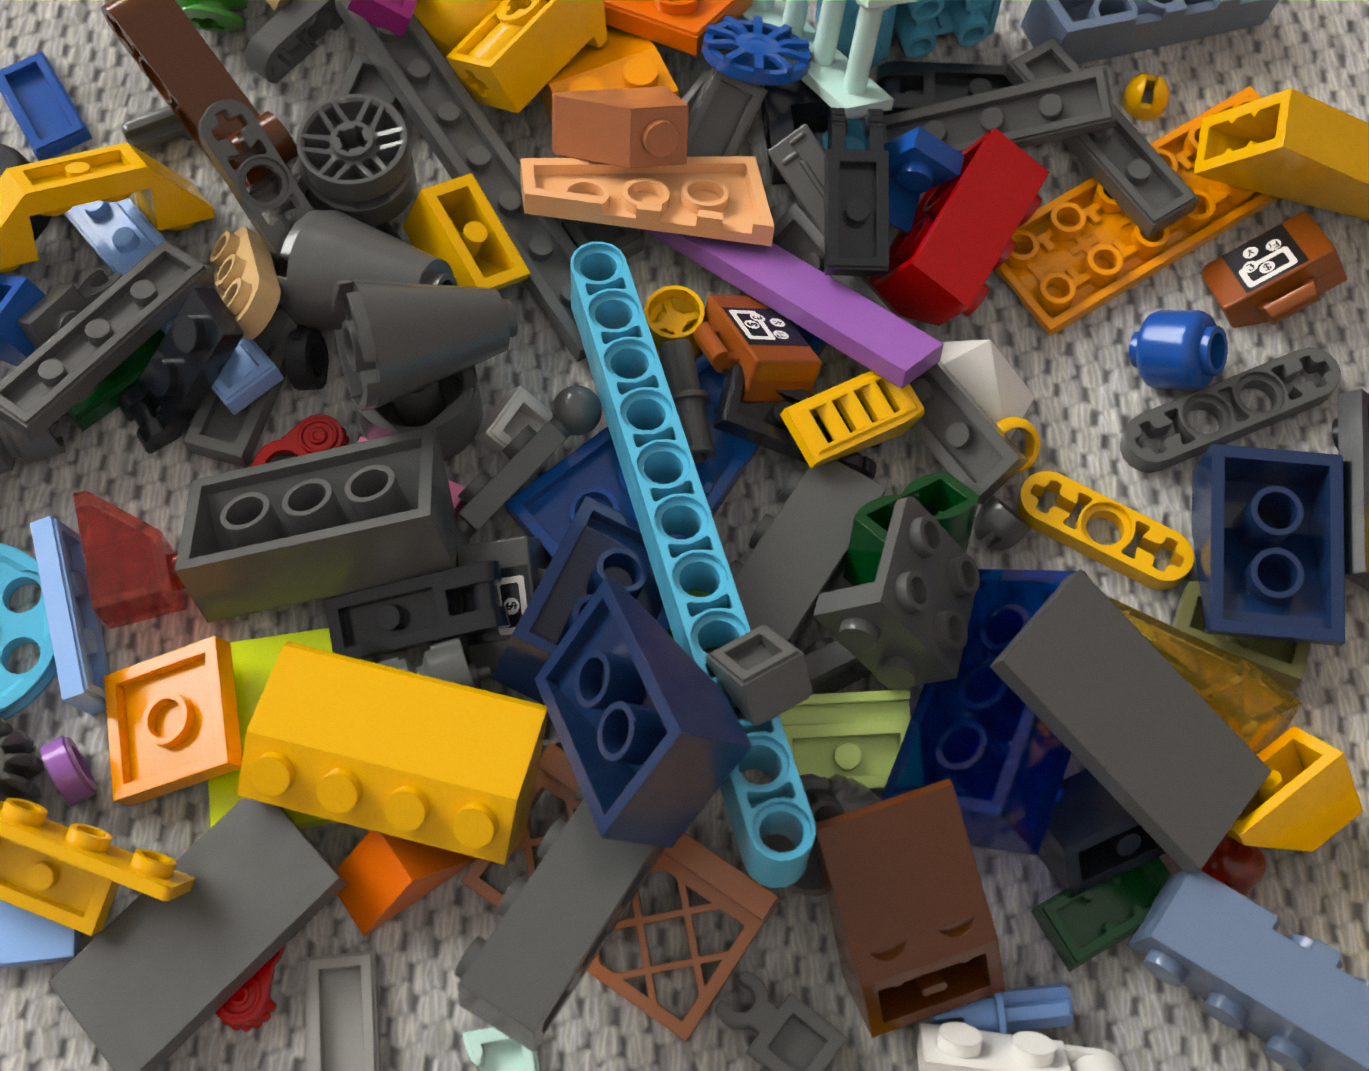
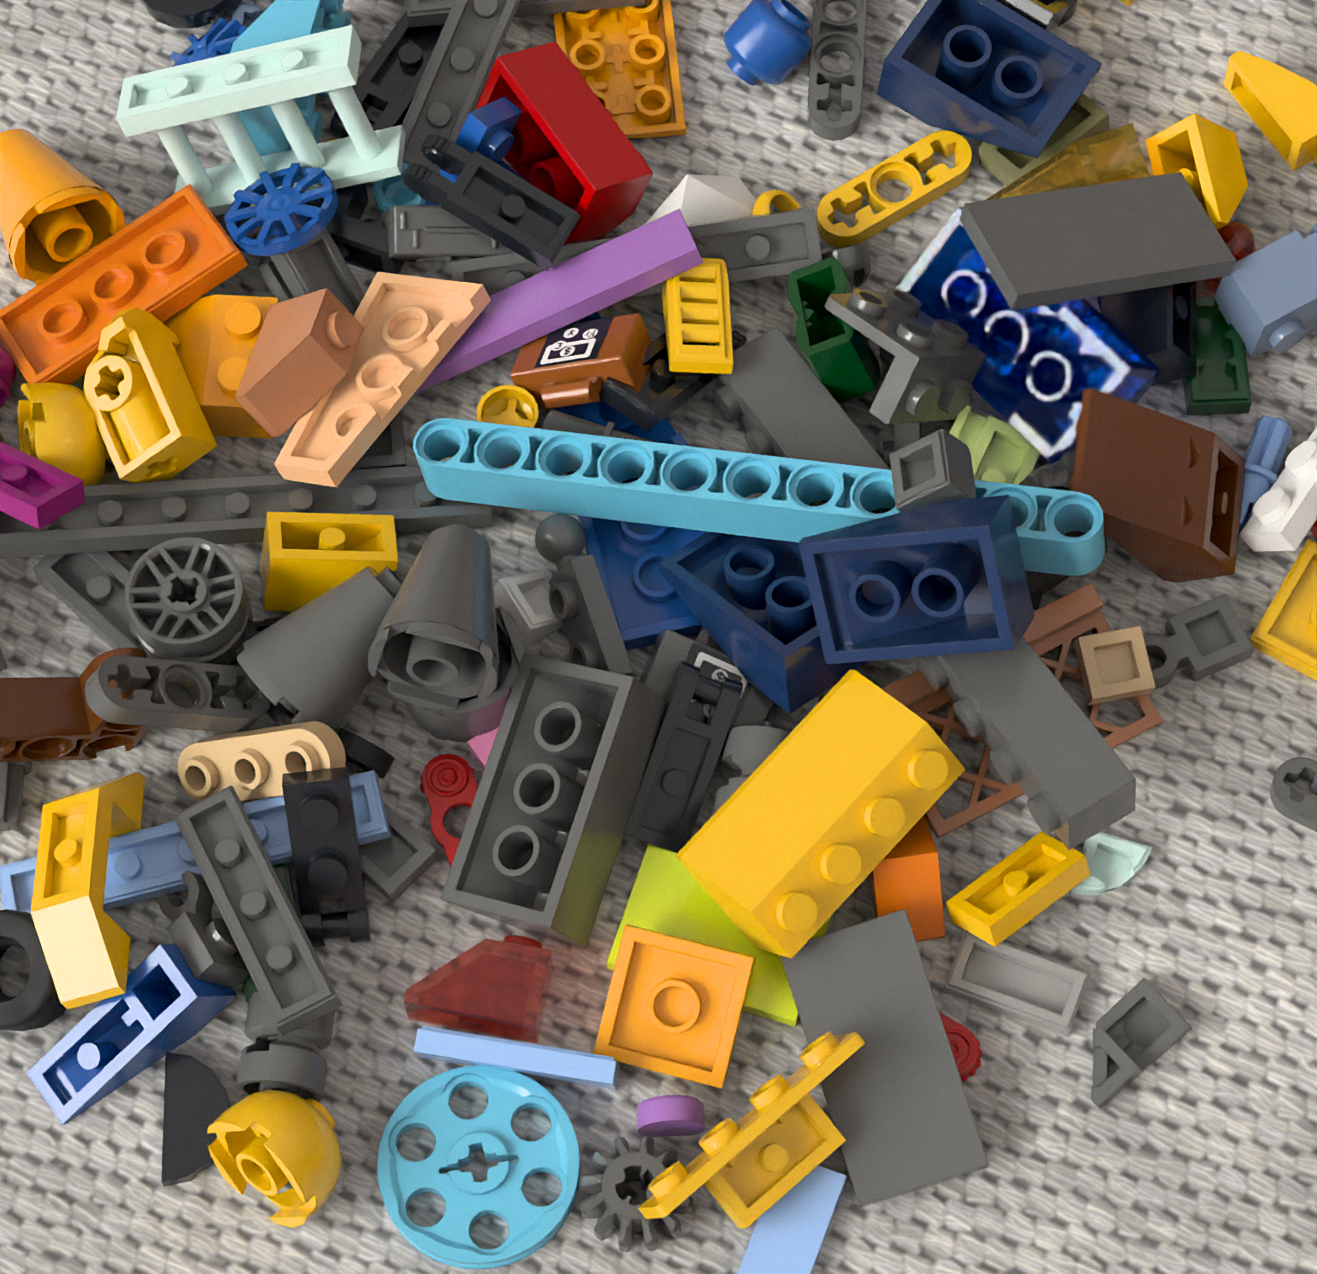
camera: 60 degrees left, 0 degrees up
none -> yellow plate [946,831,1090,947]
none -> tan plate [1074,626,1155,705]

